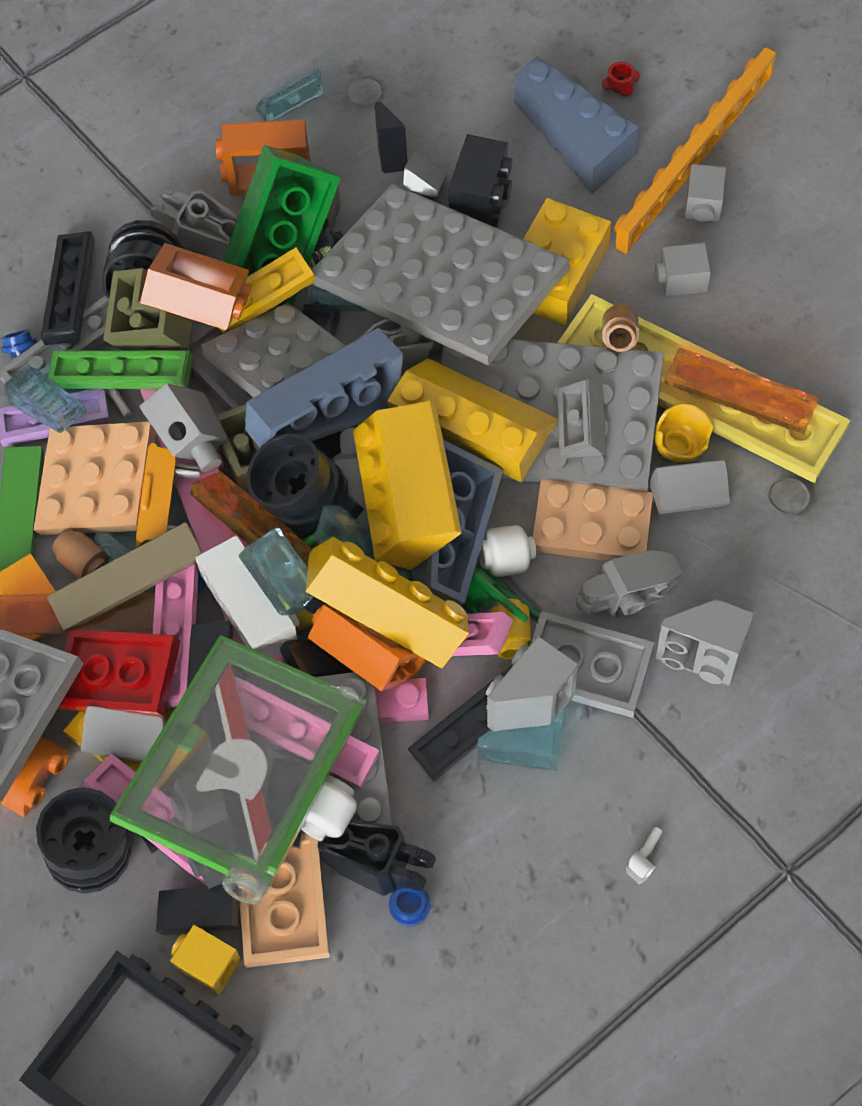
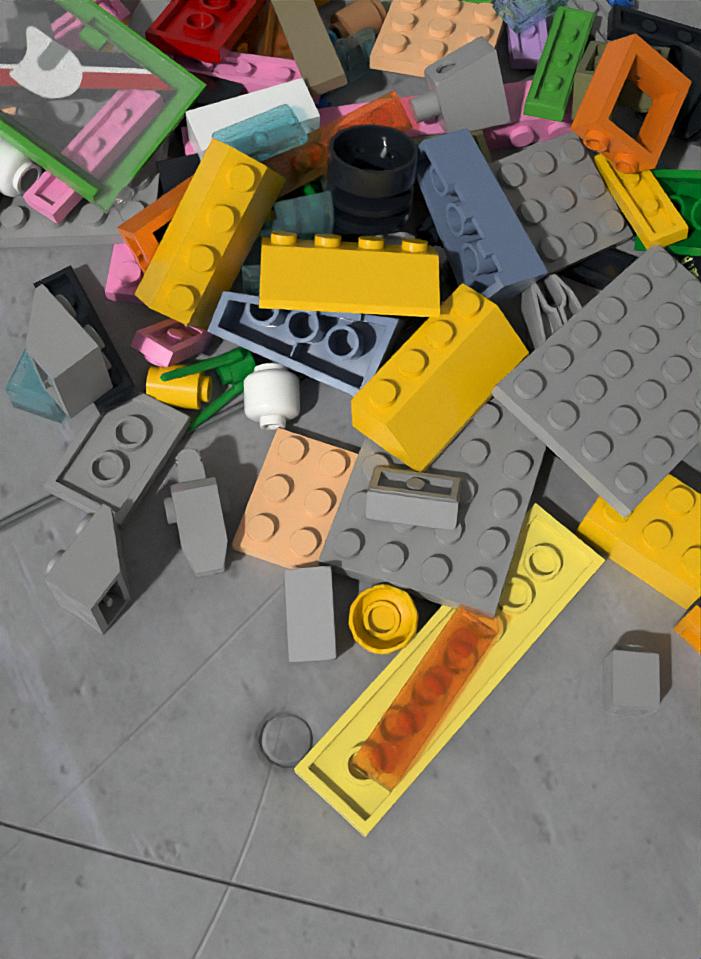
camera: 90 degrees right, 5 degrees up
light orange piece [136,443,201,548] -> none
medium nougat brick [602,304,639,352] -> none

